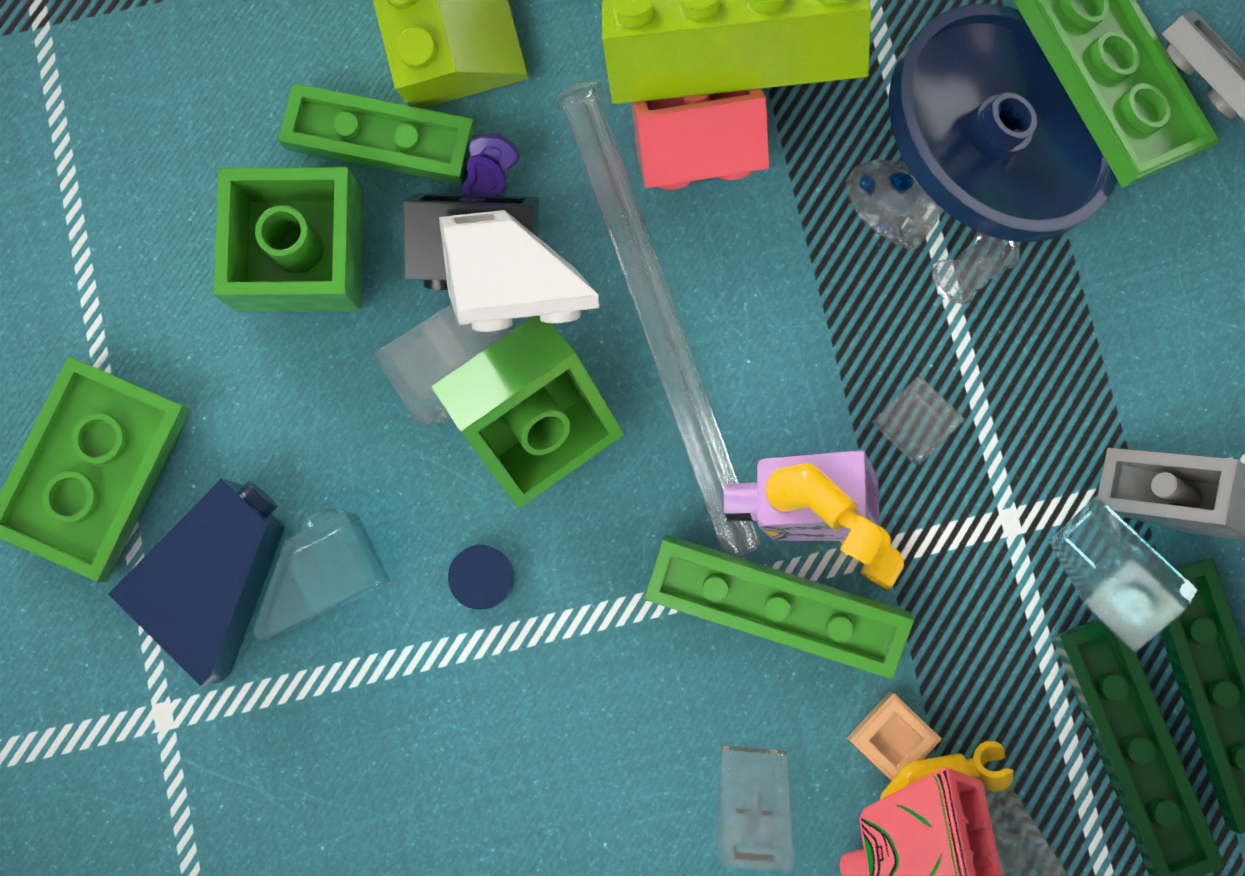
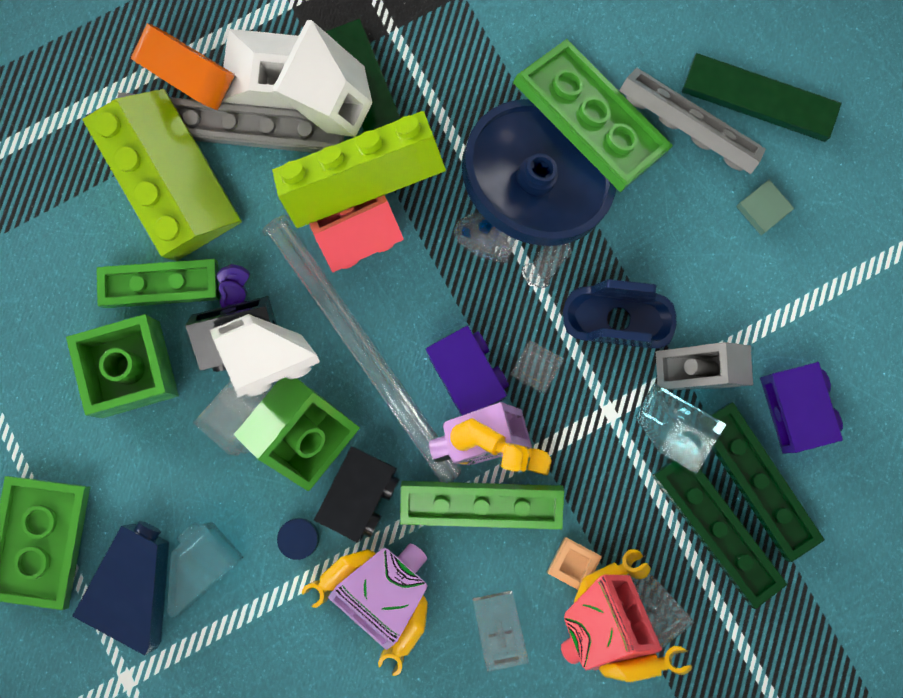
camera: 15 degrees left, 0 degrees up
none -> torso [302,543,428,676]
none -> black brick [314,446,400,543]
none -> dark purple brick [425,325,509,416]
none -> dark blue piece [563,279,677,348]

